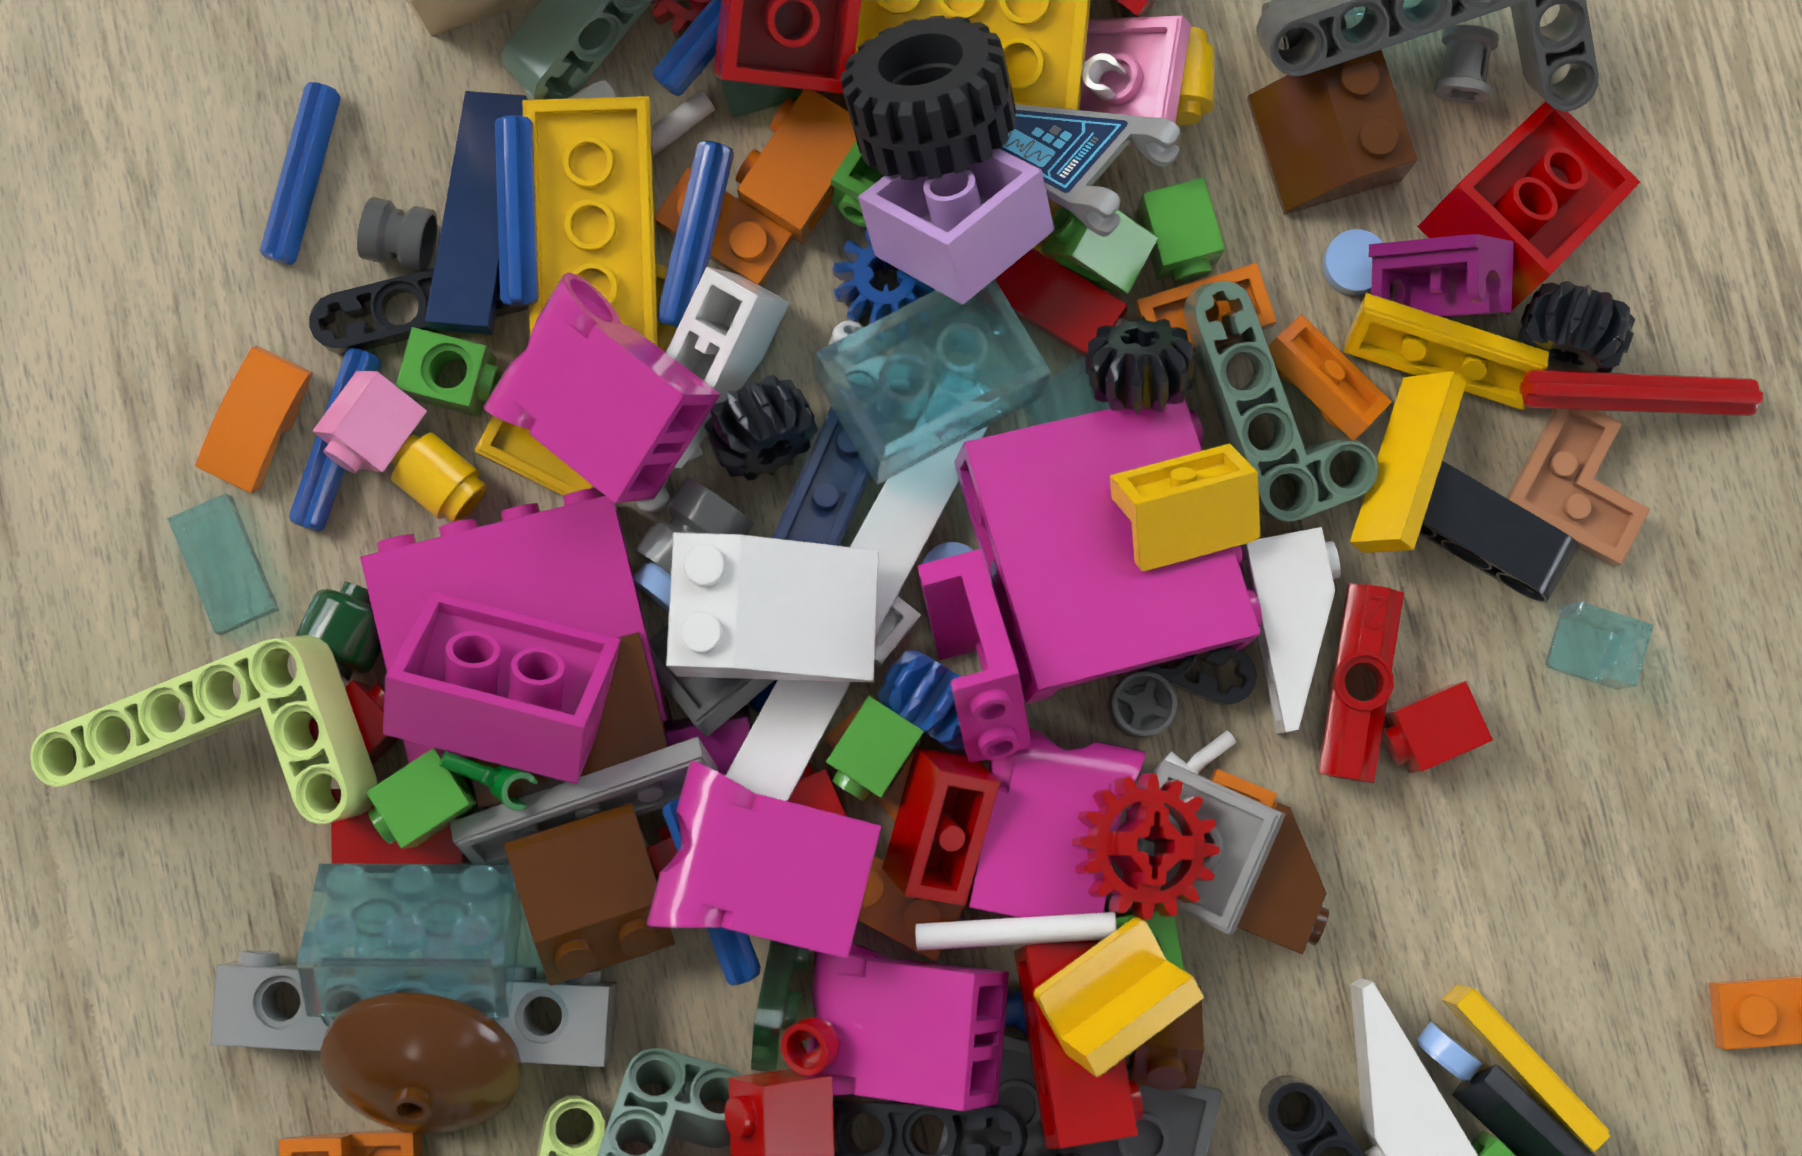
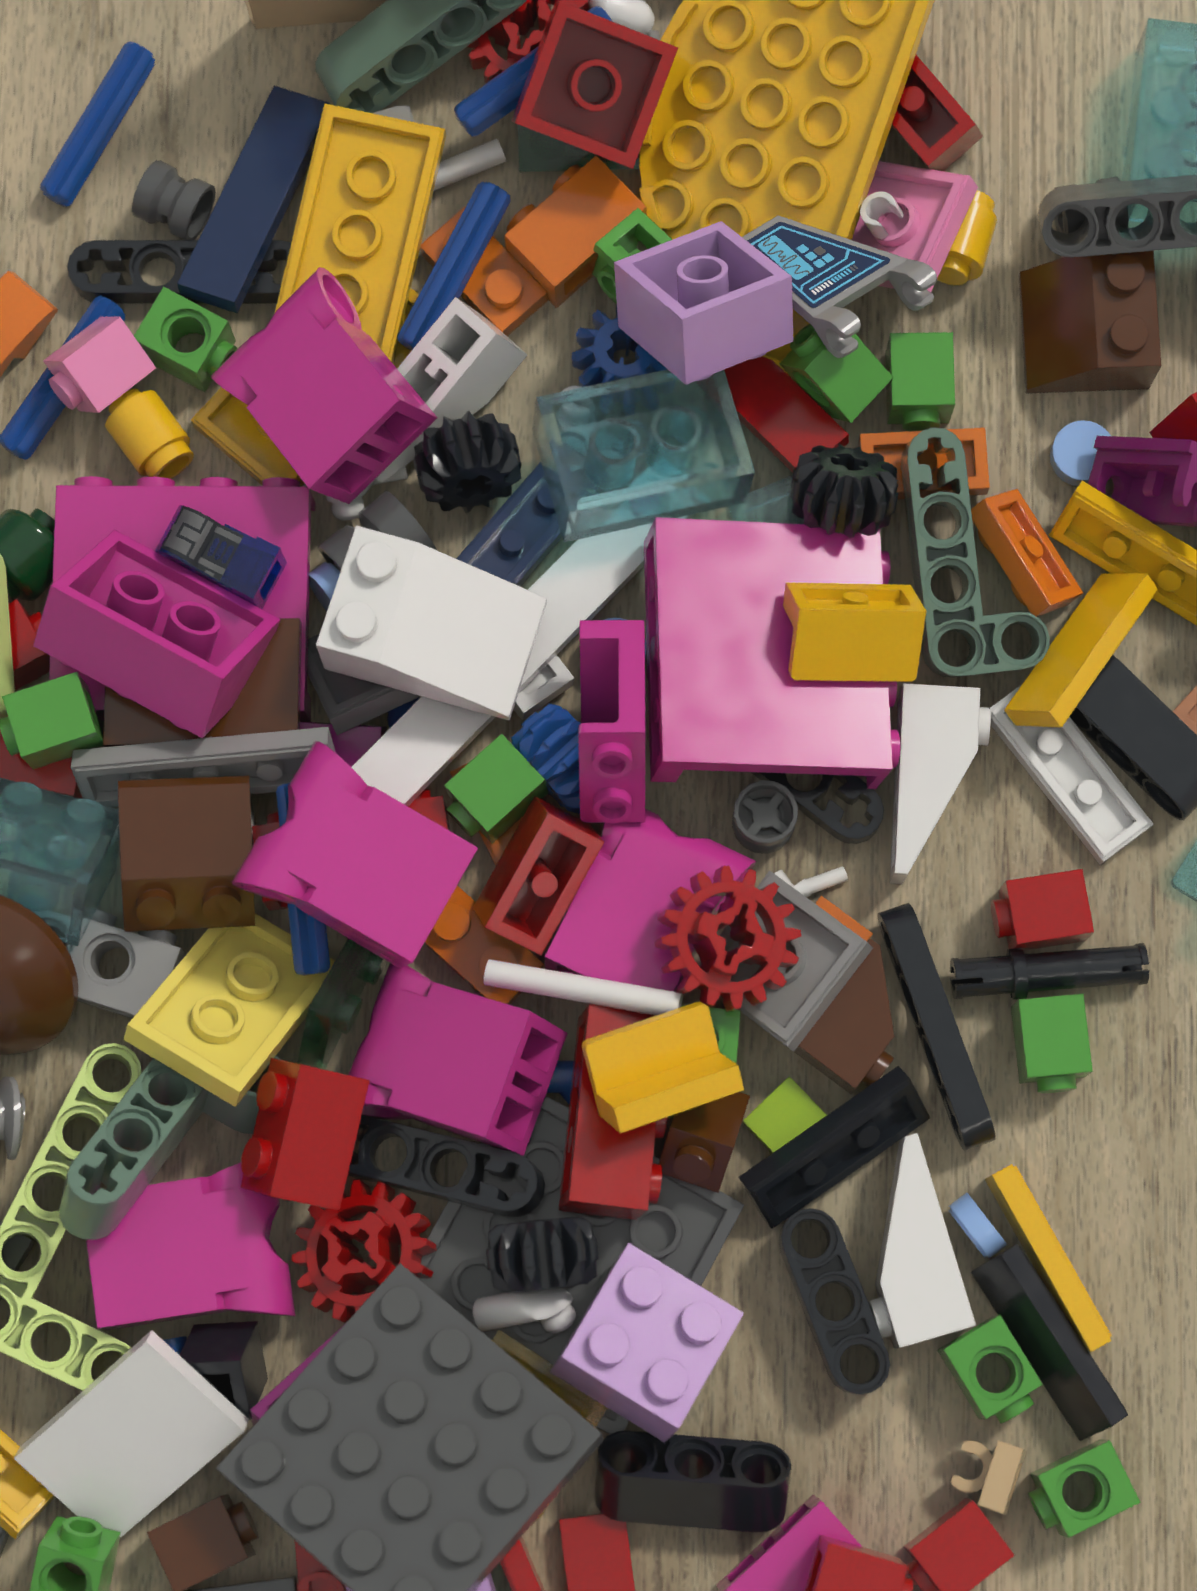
camera: 15 degrees right, 5 degrees down
green hand [439,751,538,811] -> none
blue axle [495,115,539,306] -> none
red hinge [781,1017,840,1076] -> none
black tyre [841,16,1017,180] -> none
red piece [1317,583,1404,783] -> none
none -> light yellow plate [124,913,341,1107]
none -> leg [155,505,287,609]
none -> black tile [738,1065,930,1229]
none -> lime tile [742,1076,827,1153]
none -> black beam [877,903,996,1151]
none -> black pin [950,943,1149,1000]
none -> white tile [990,685,1154,865]
none -> bright green brick [1011,994,1093,1093]

